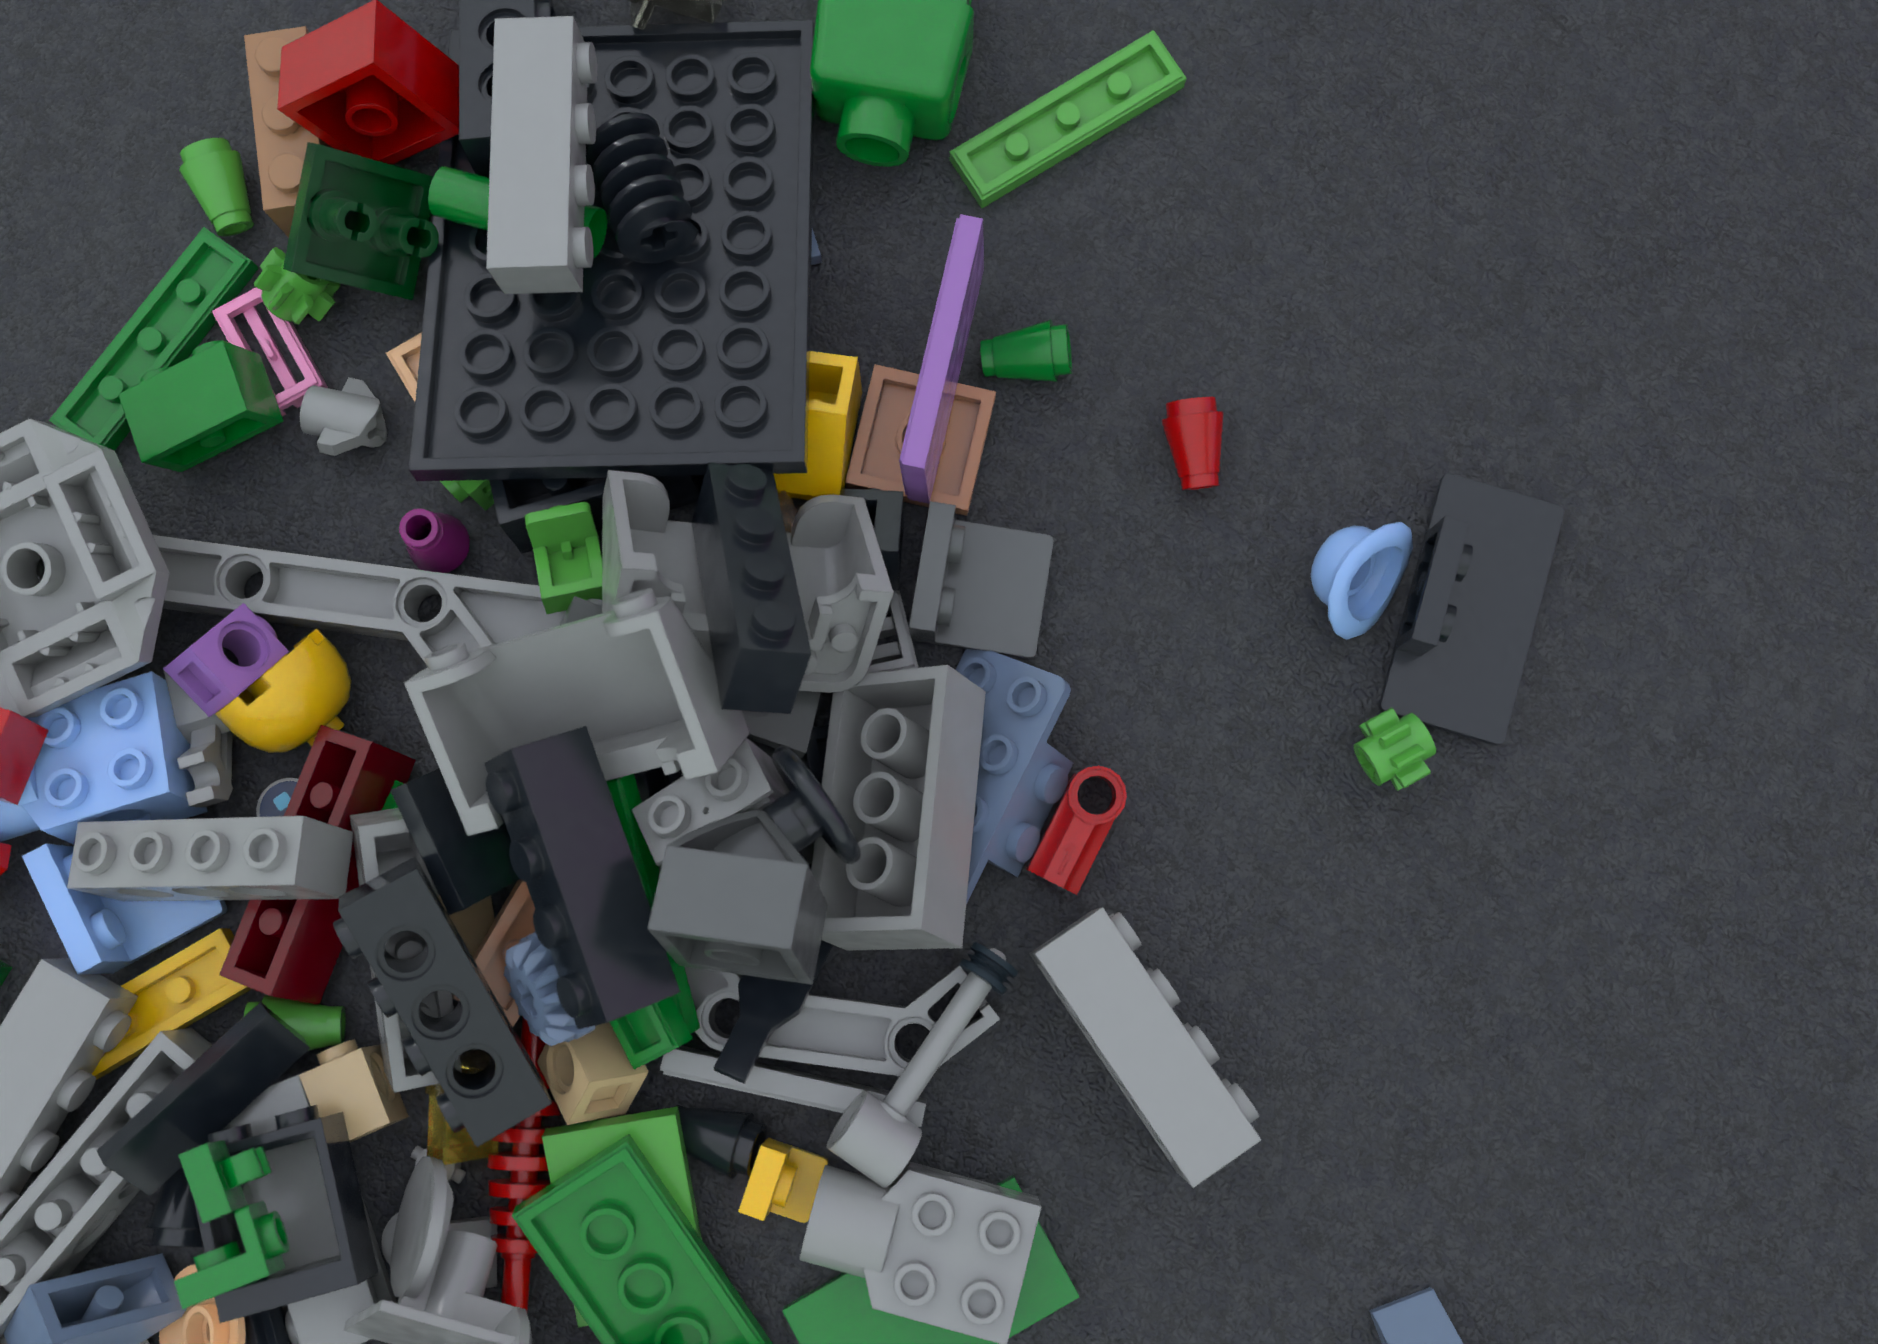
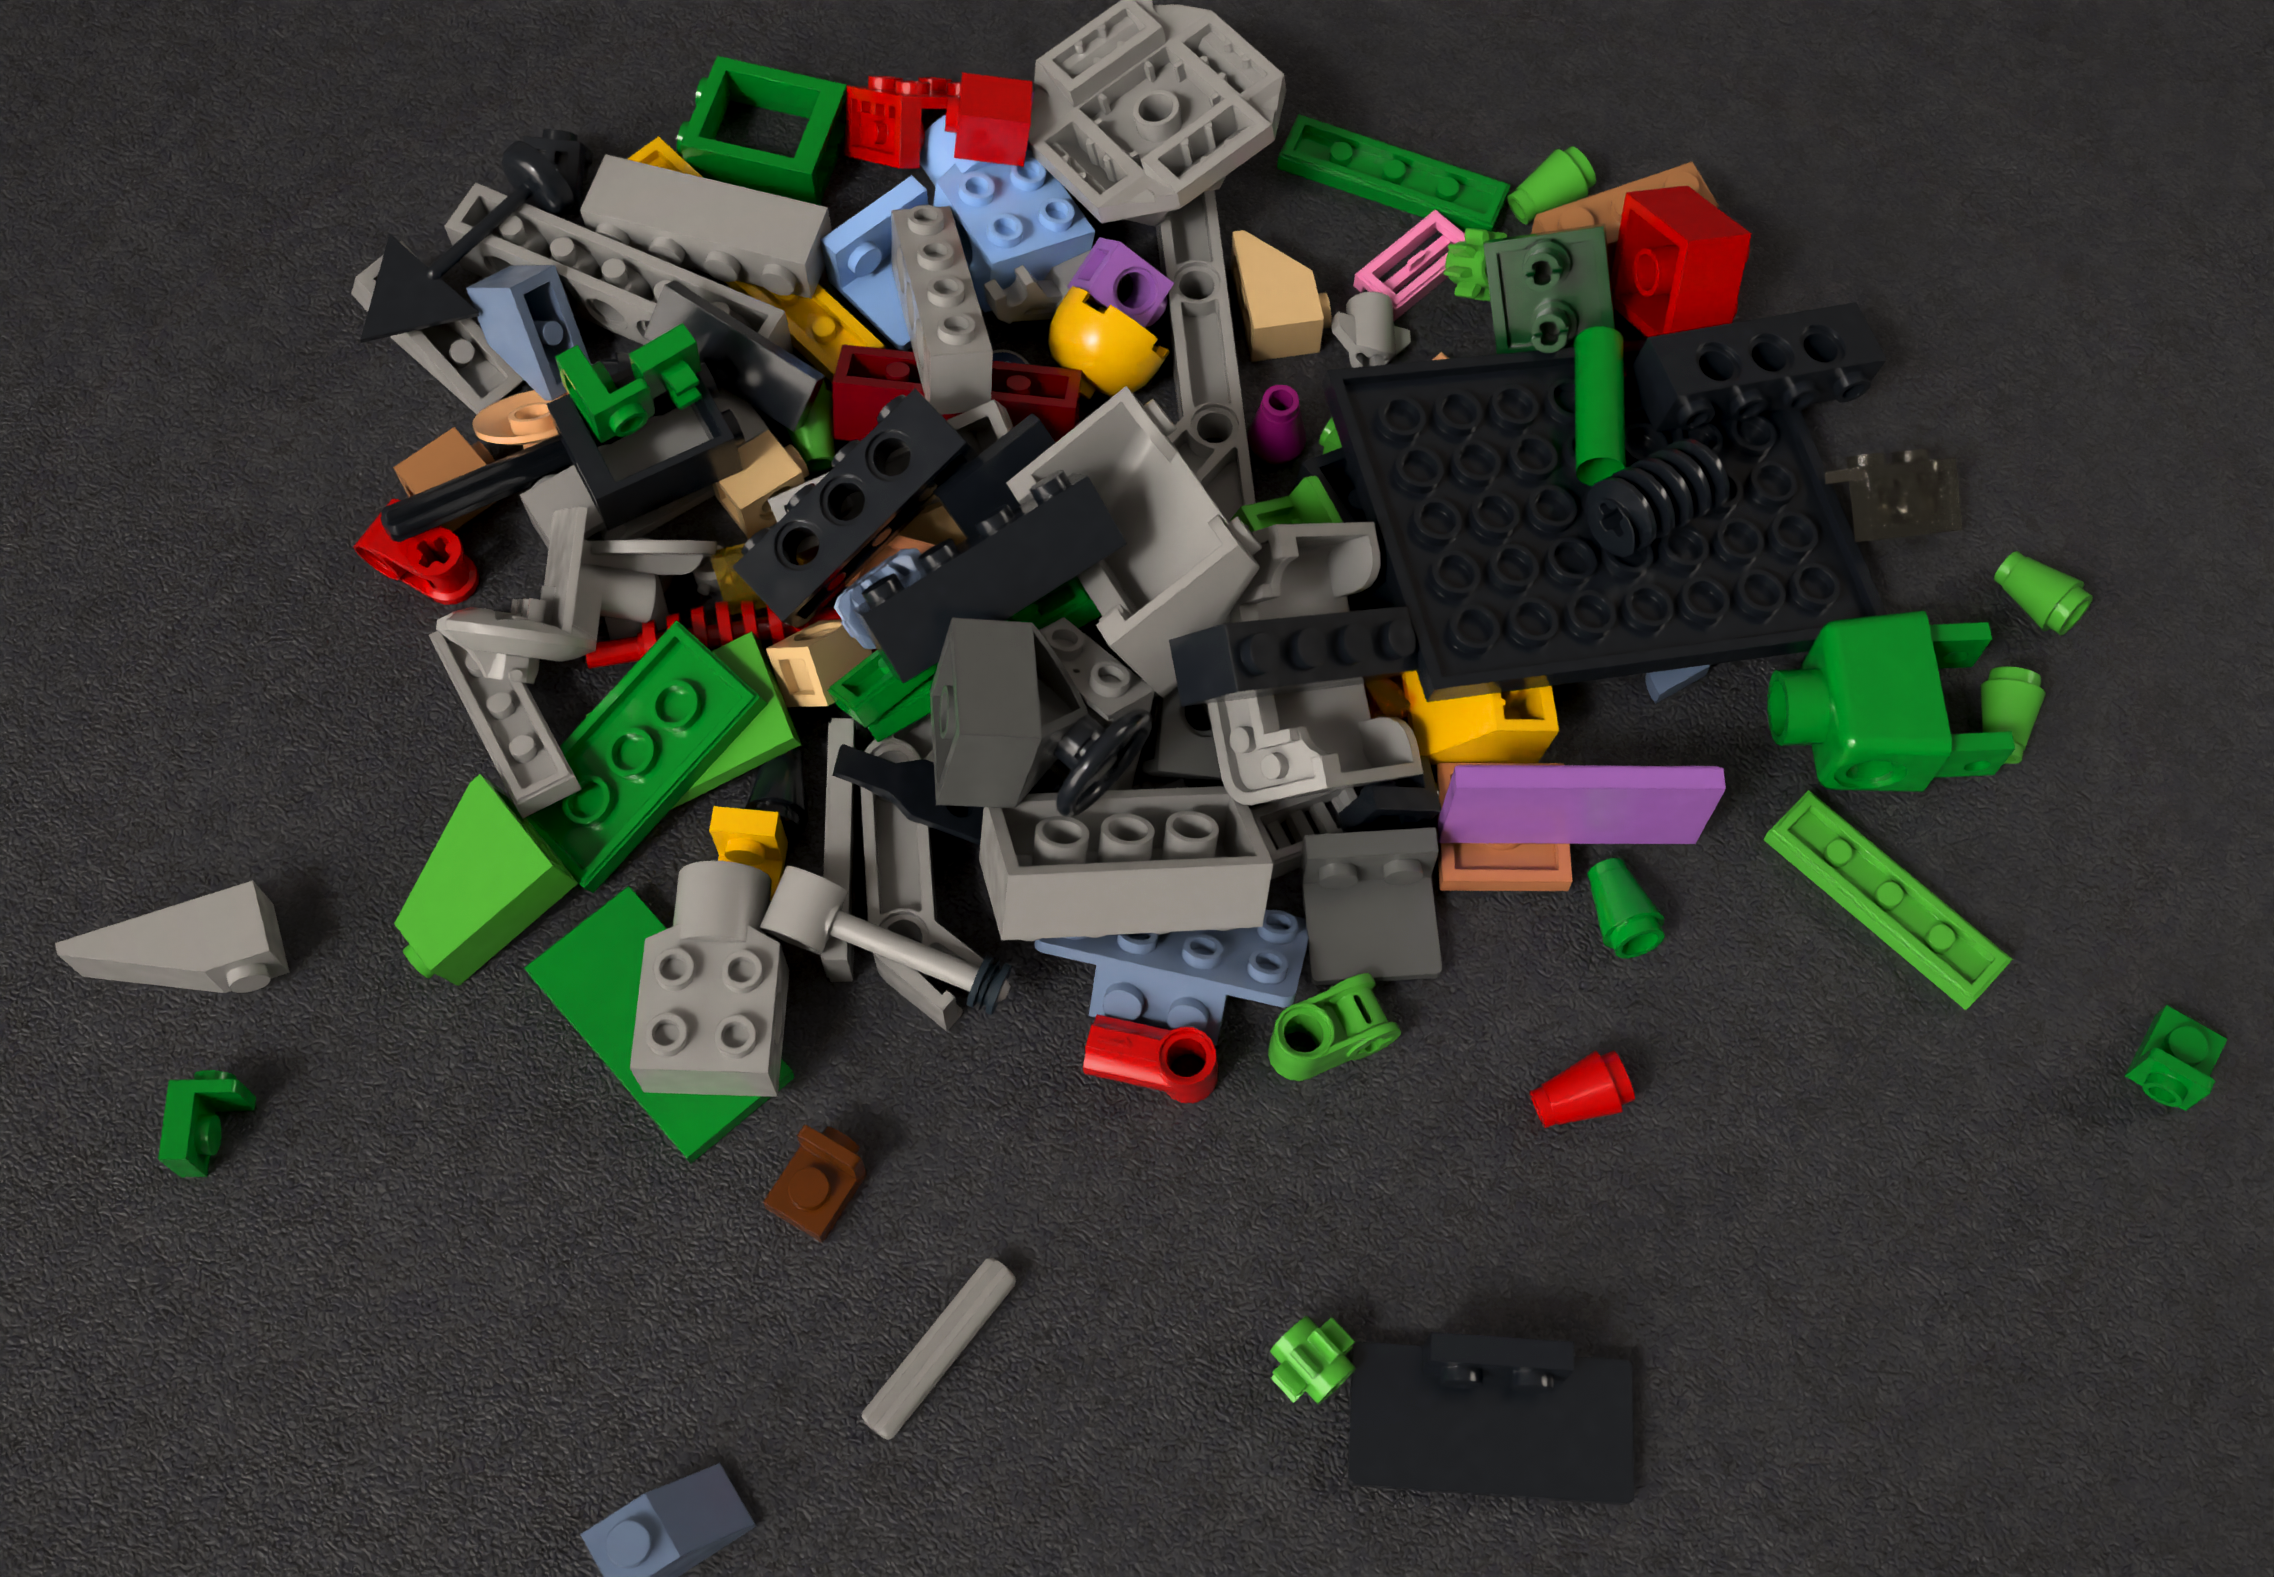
camera: 75 degrees right, 15 degrees down
green brick [118,340,284,472] -> none
light grey brick [486,16,597,294] -> none
light grey brick [1029,907,1261,1188] -> none
light blue hat [1311,522,1413,640] -> none
none -> reddish brown bracket [763,1124,867,1243]
none -> light grey axle [862,1257,1016,1440]
none -> tan slope [1230,230,1331,362]
none -> bright green piece [1268,973,1401,1081]

